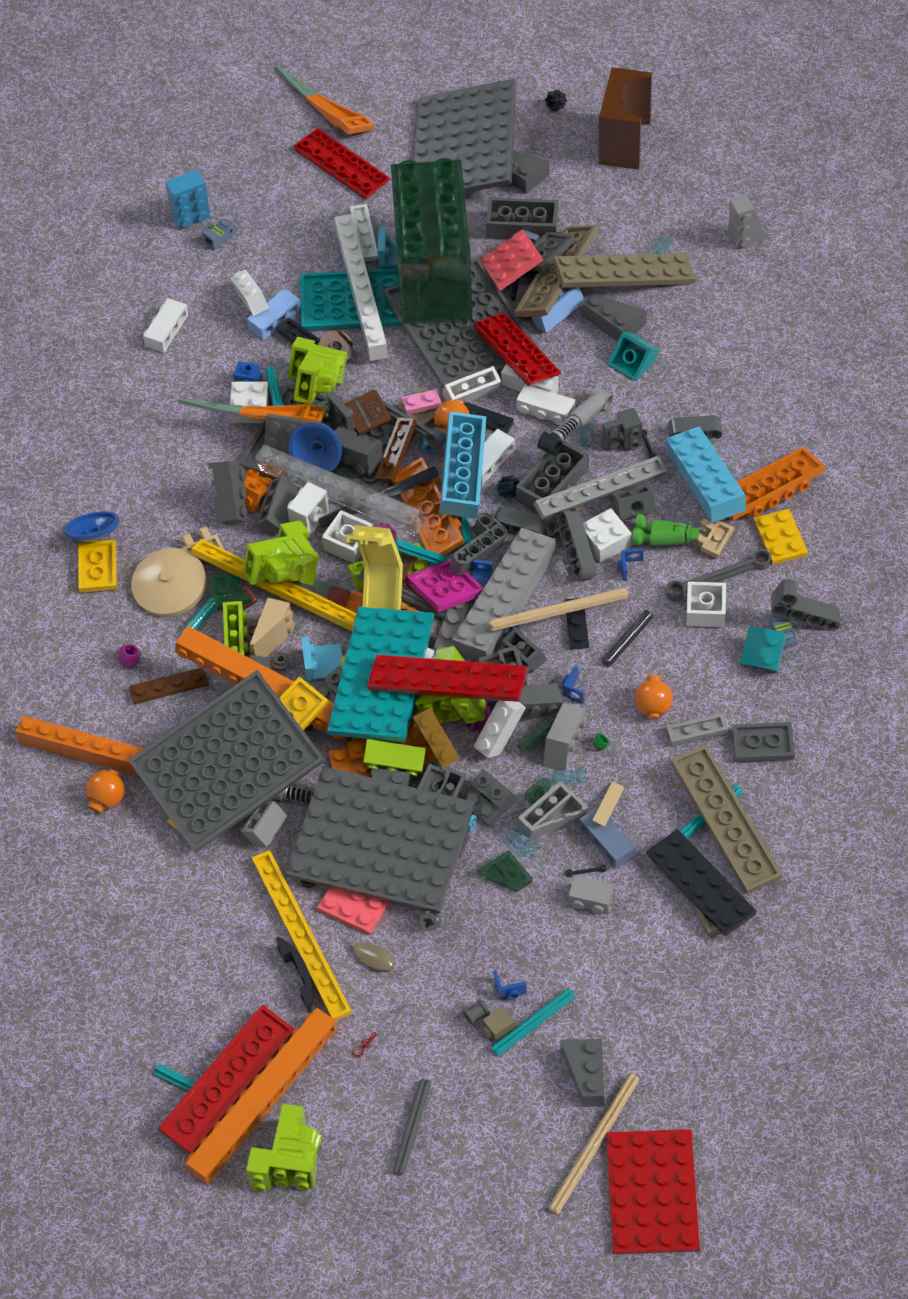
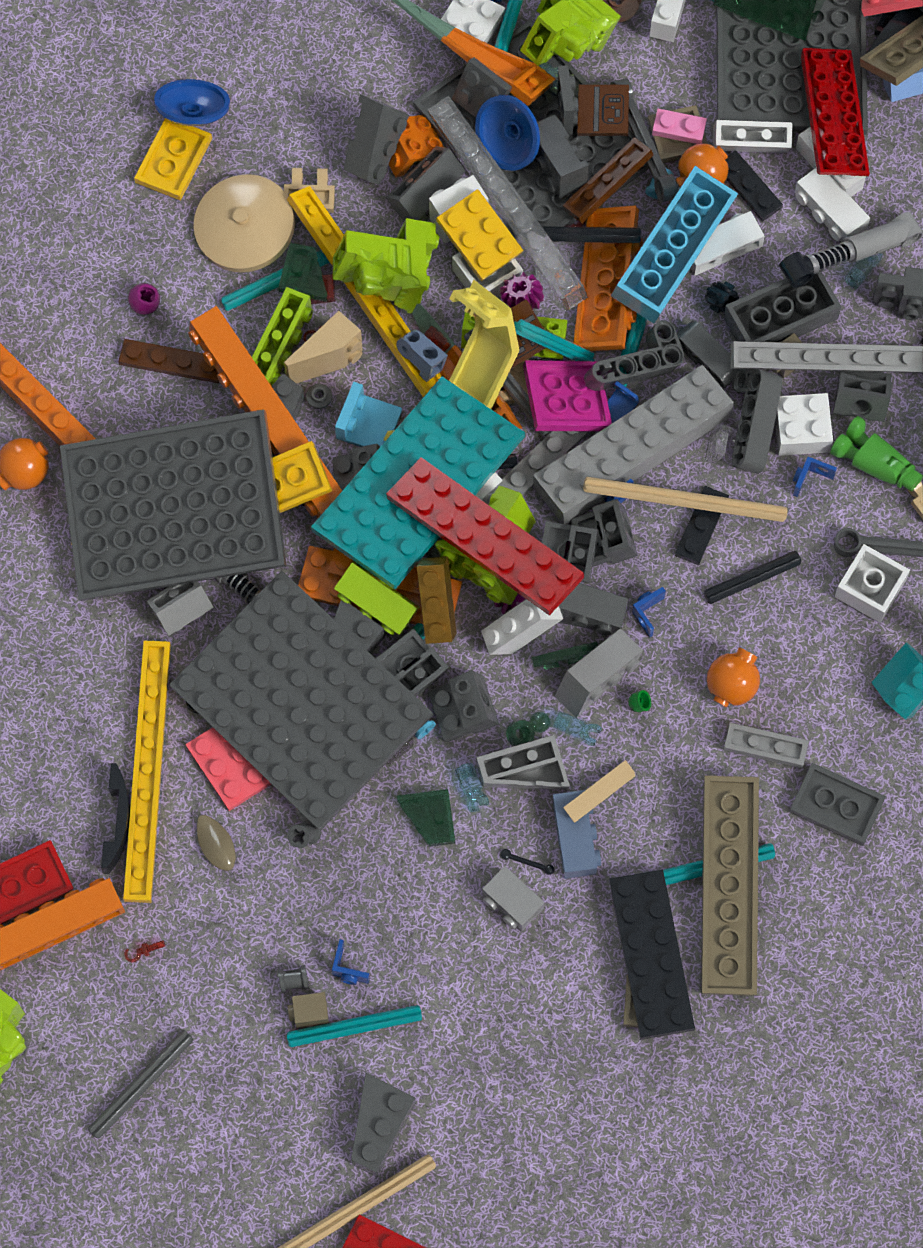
camera: 25 degrees right, 15 degrees up
none -> sand blue leg [397,329,448,382]
none -> yellow plate [436,189,524,282]

